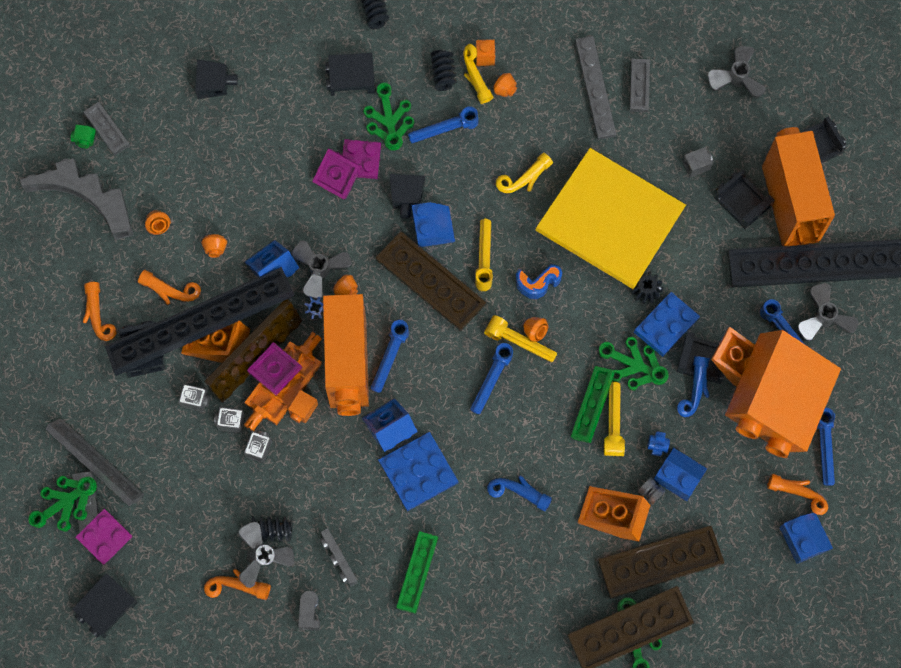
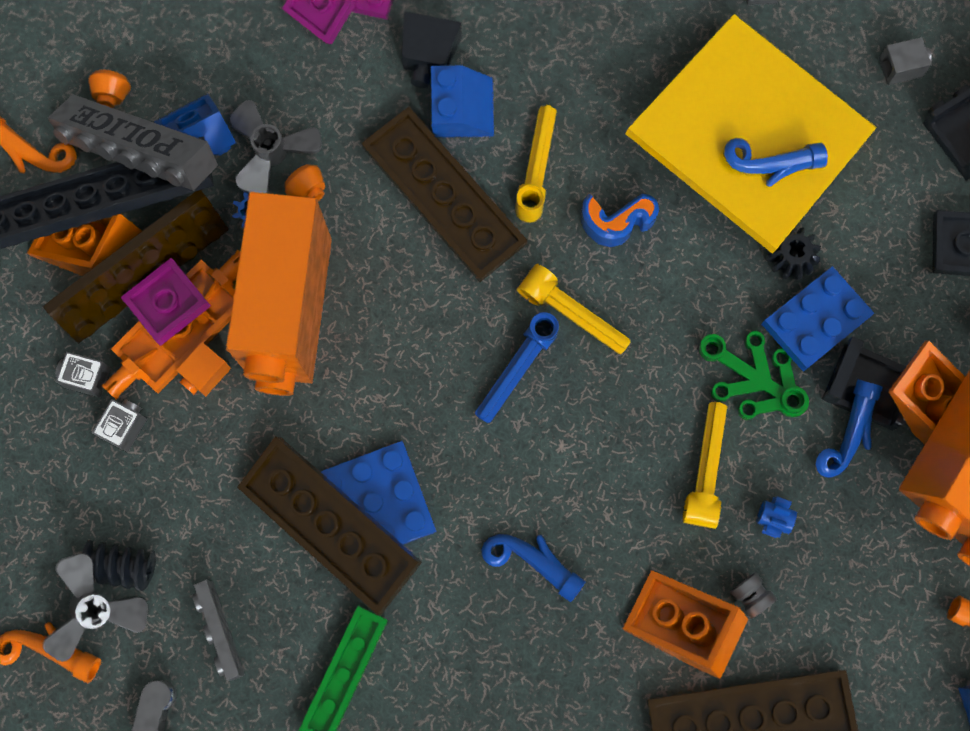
camera: 10 degrees right, 5 degrees up
orange cone [145,210,171,235] -> none
flat silver brick [179,384,210,412] -> none
blue slope [362,398,418,452] -> none
blue axle [371,320,409,393] -> none
yellow plant [496,152,553,193] -> none
orange cone [523,317,548,342] -> none
green plate [571,366,615,443] -> none
blue slope [654,448,707,501] -> none
none -> flat silver brick [48,94,218,191]
none -> dark brown plate [237,436,422,615]
none -> blue plant [724,138,828,187]

